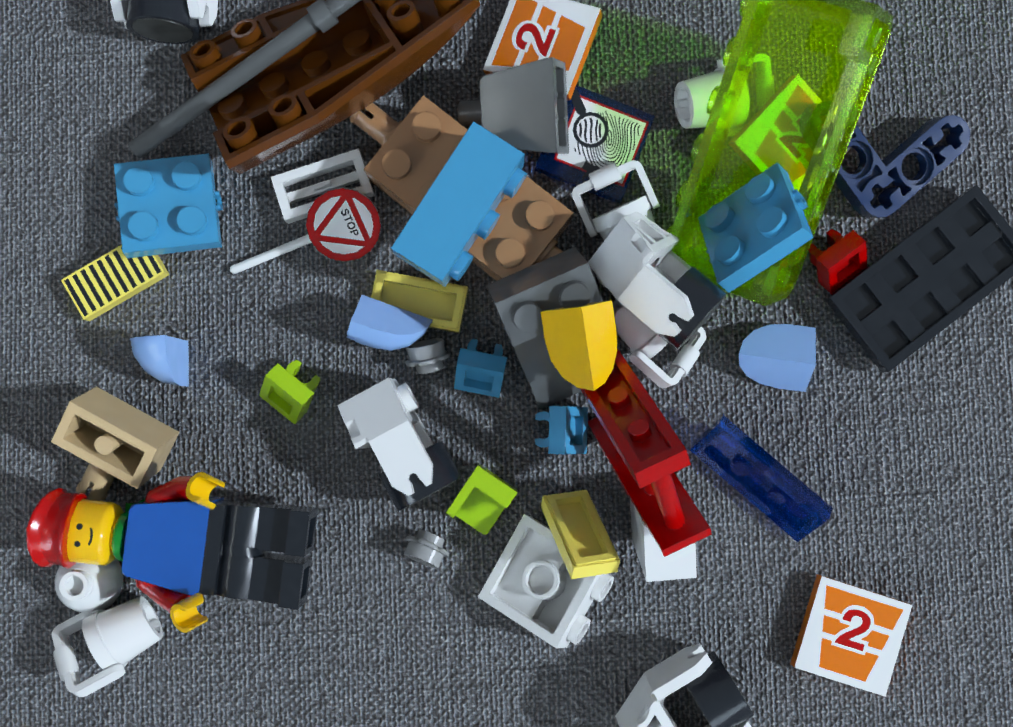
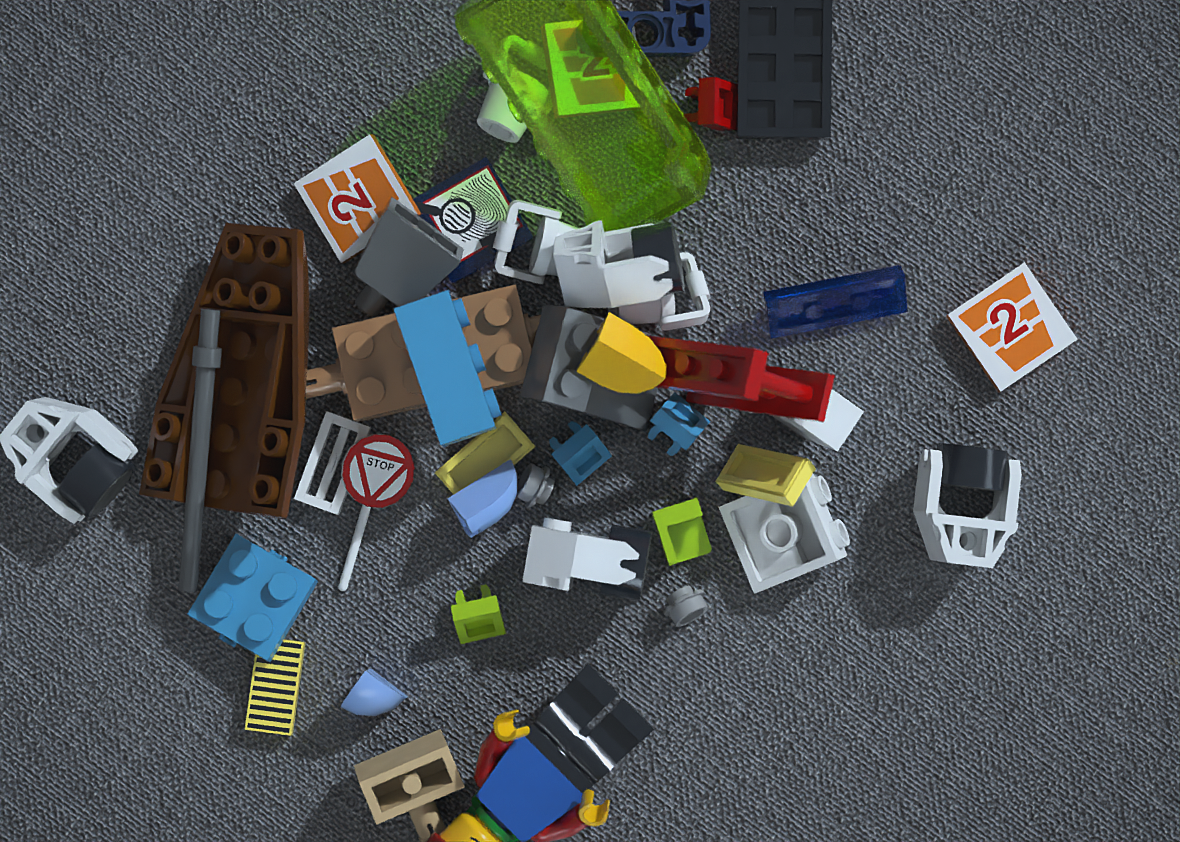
camera: 55 degrees left, 0 degrees up
dark azure plate [698,162,814,293] -> none
light blue brick [739,324,816,392] -> none

